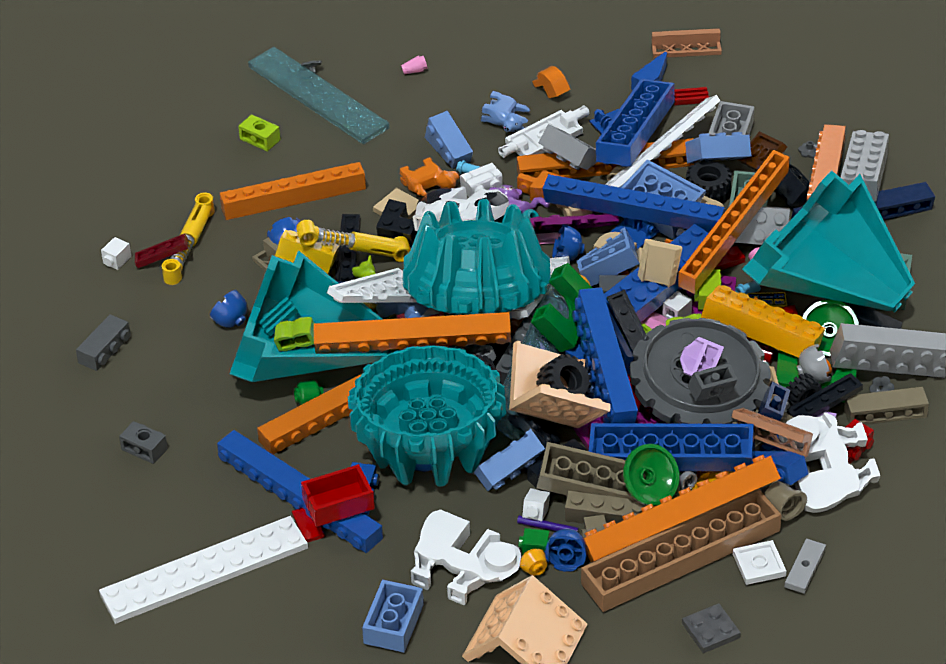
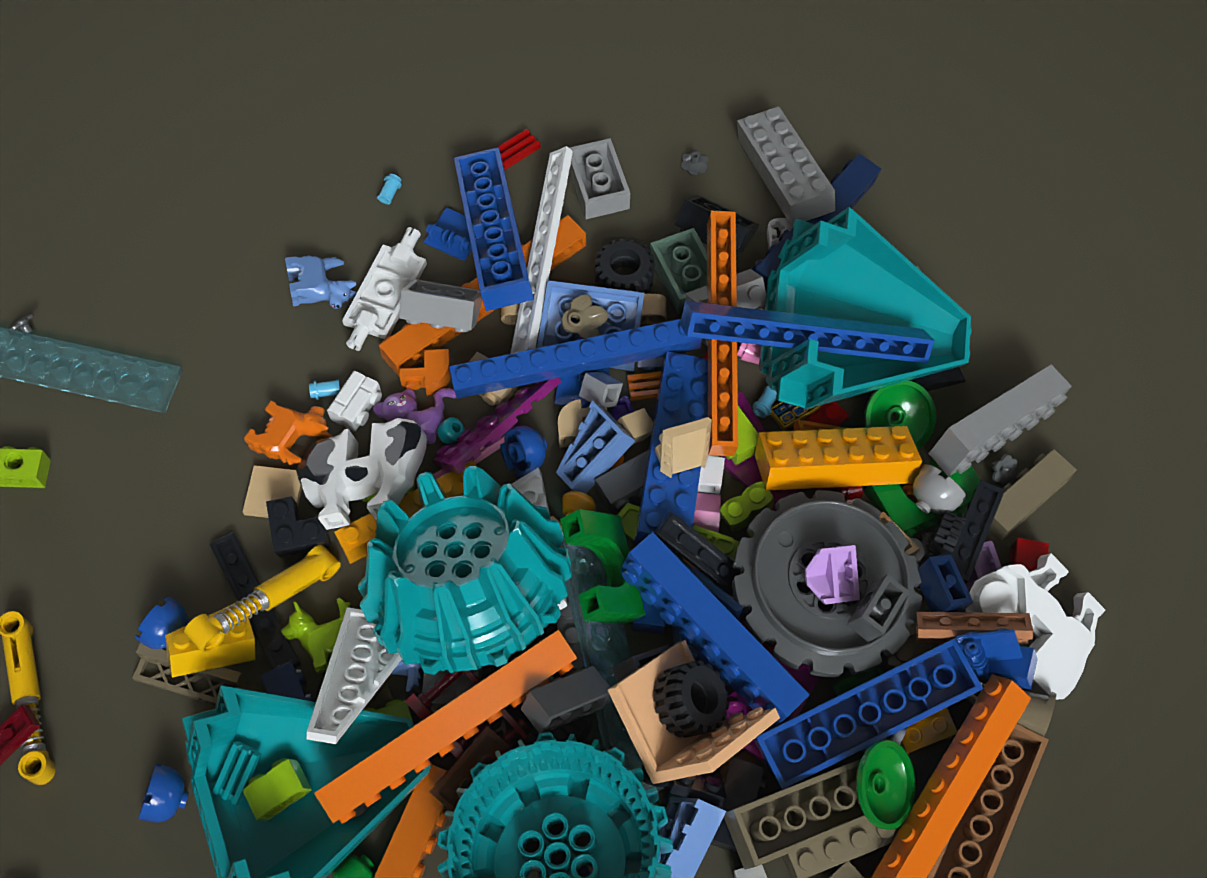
camera: 35 degrees left, 20 degrees up
orange brick [220,162,366,220] -> none
bright pink cone [401,55,428,75] -> none
medium blue wedge [425,111,473,169] -> none
orange brick [532,66,571,98] -> none
blue slope [631,52,667,90] -> none
nougat fence [651,29,722,58] -> none
medium blue wedge [685,132,751,164] -> none
white plate [733,540,786,585] -> none
reddish brown plate [737,131,787,171] -> none
light grey tile [784,538,826,594] -> none
orange brick [807,124,846,200] -> none
none -> medium azure pin [377,174,402,205]
none -> dark grey brick [521,666,611,733]
none -> dark tan plate [561,294,609,339]
none -> light grey brick [579,372,623,407]
none -> blue brick [680,301,934,363]
none -> blue hinge [957,628,1023,677]

